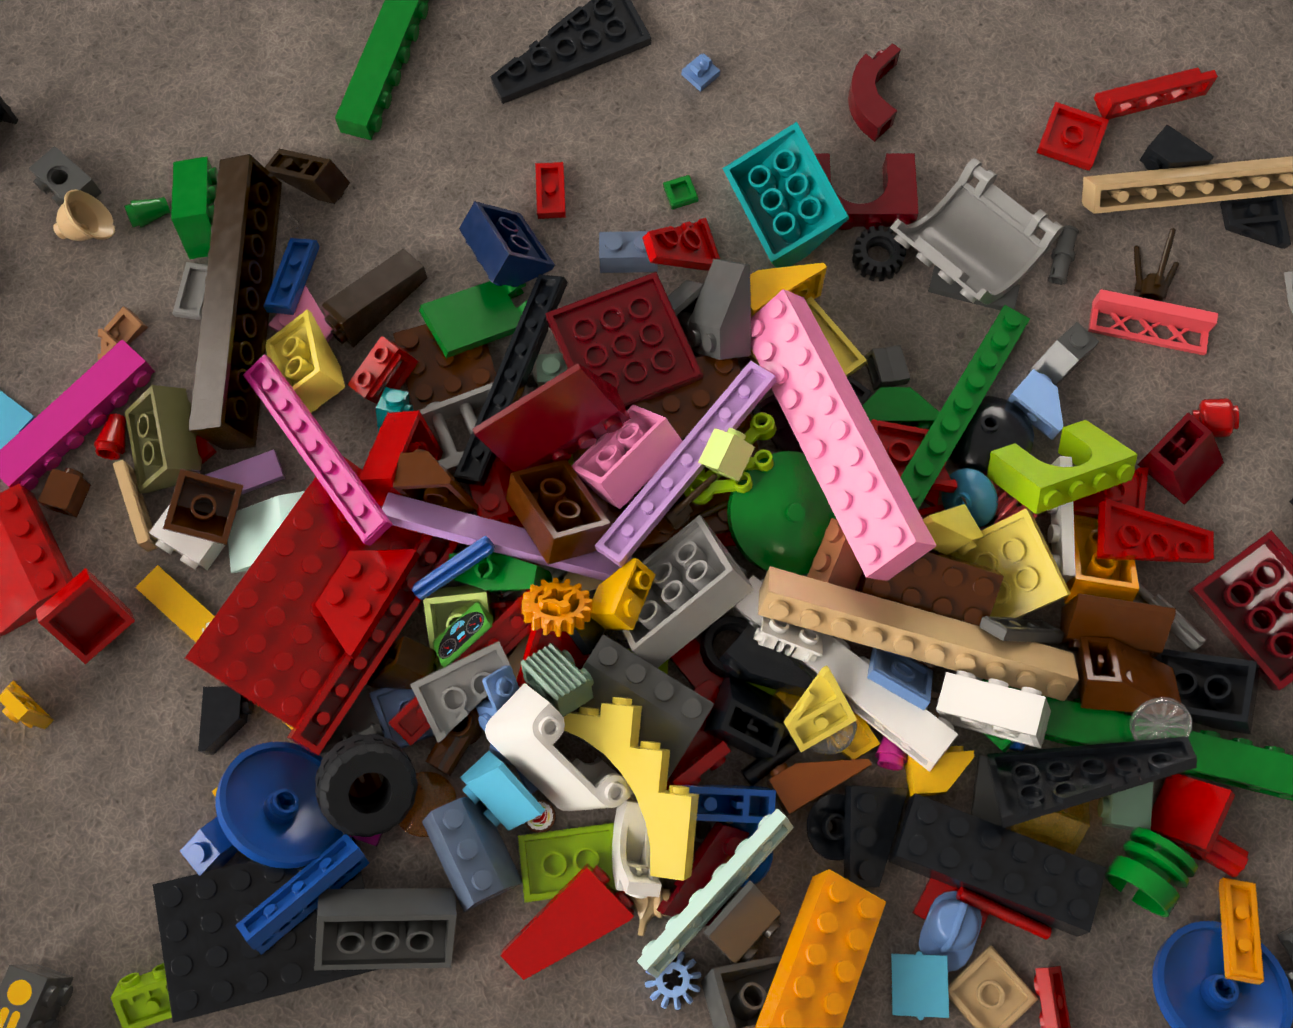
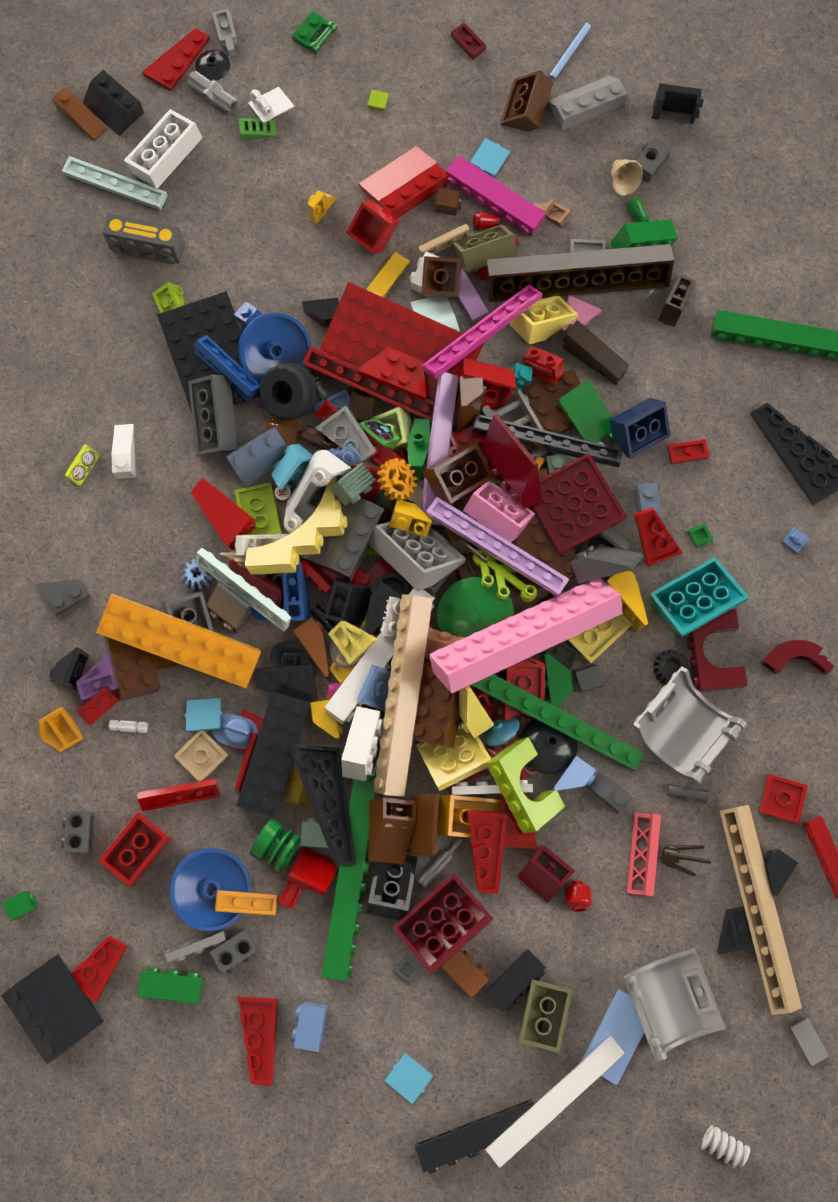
camera: 85 degrees right, 5 degrees up
blue tile [263,238,320,315] -> none
blue axle [412,536,495,600] -> none
yellowish green brick [698,428,755,481] -> none
dark grey tile [979,616,1065,643] -> none
clear wheel [1130,697,1192,741] -> none

